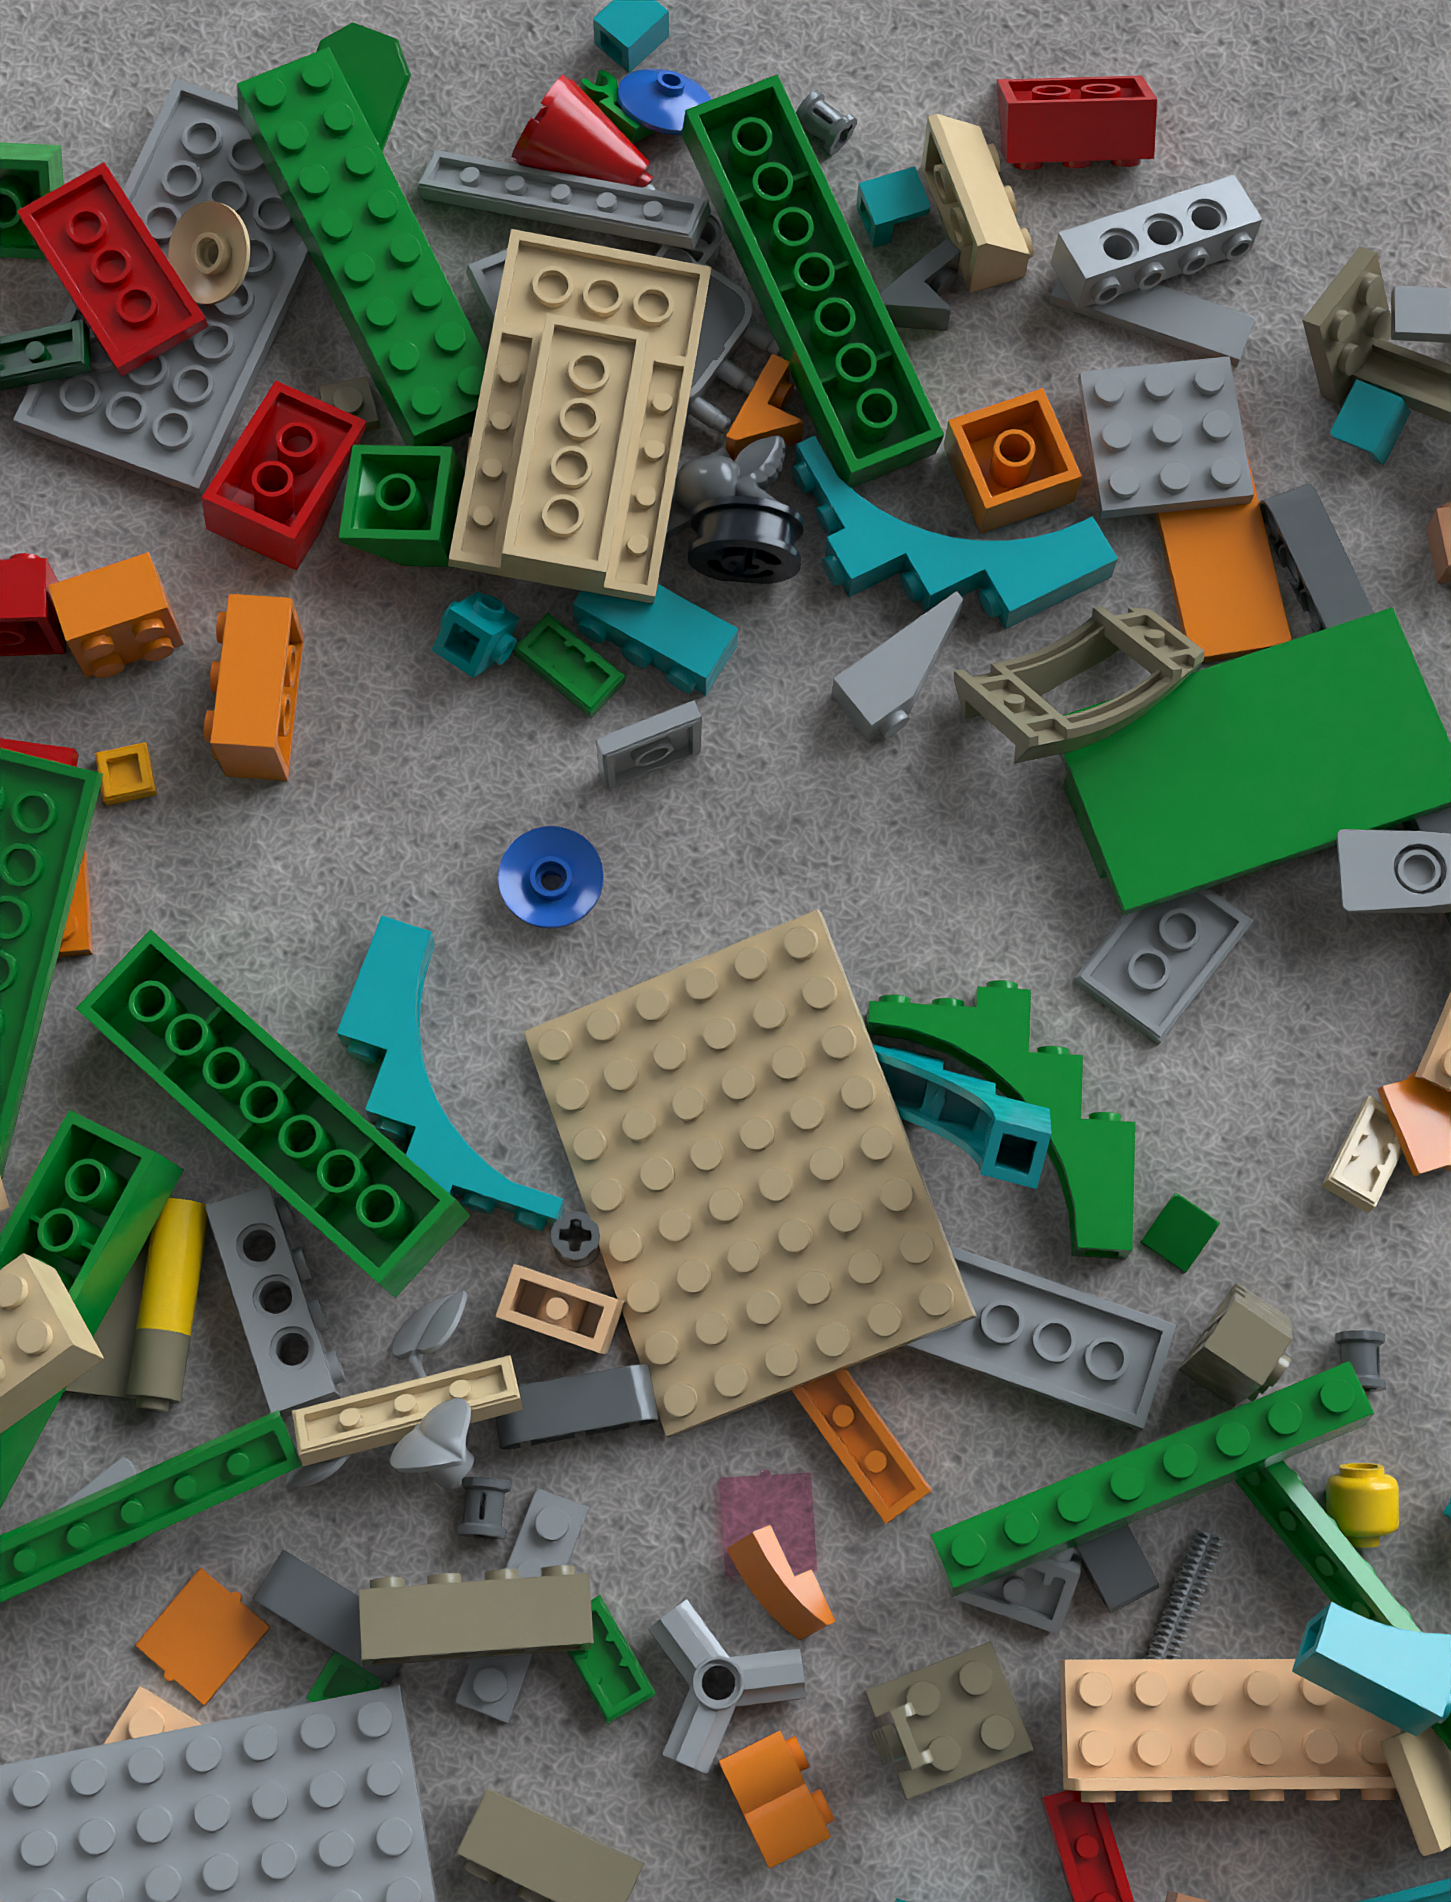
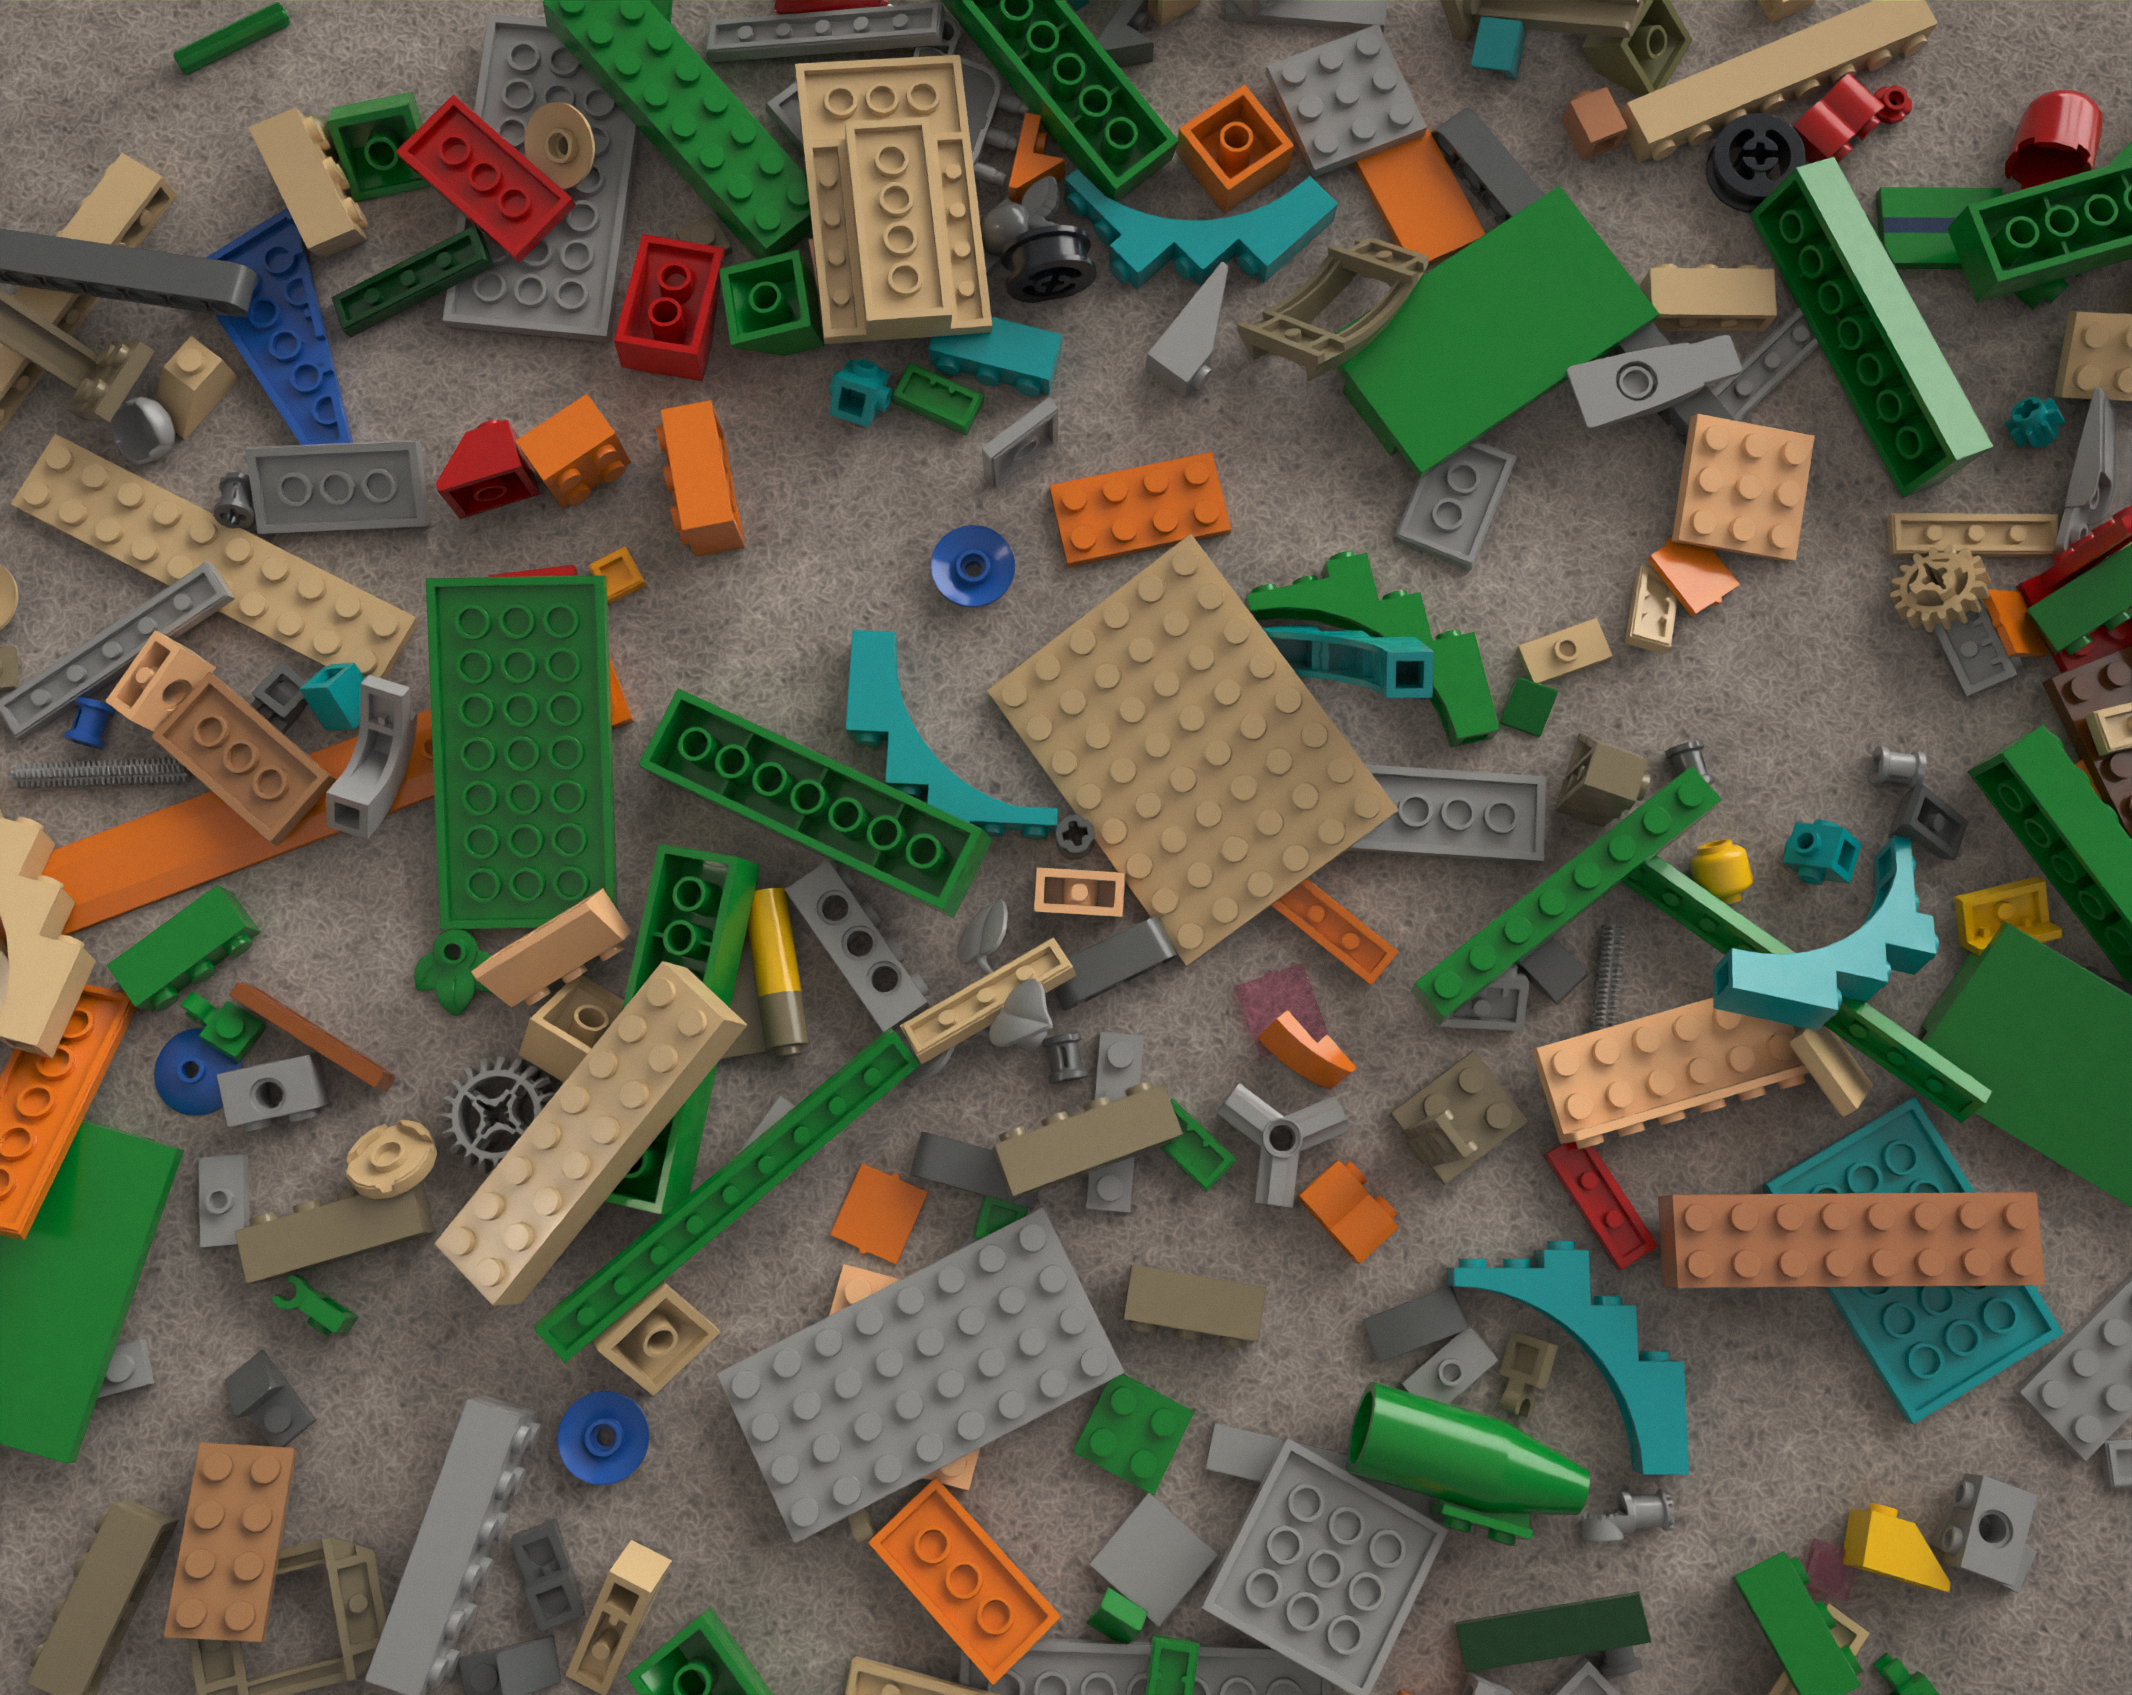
camera: 15 degrees left, 5 degrees up
none -> orange plate [1049,452,1231,568]
none -> tan plate [1516,618,1613,684]

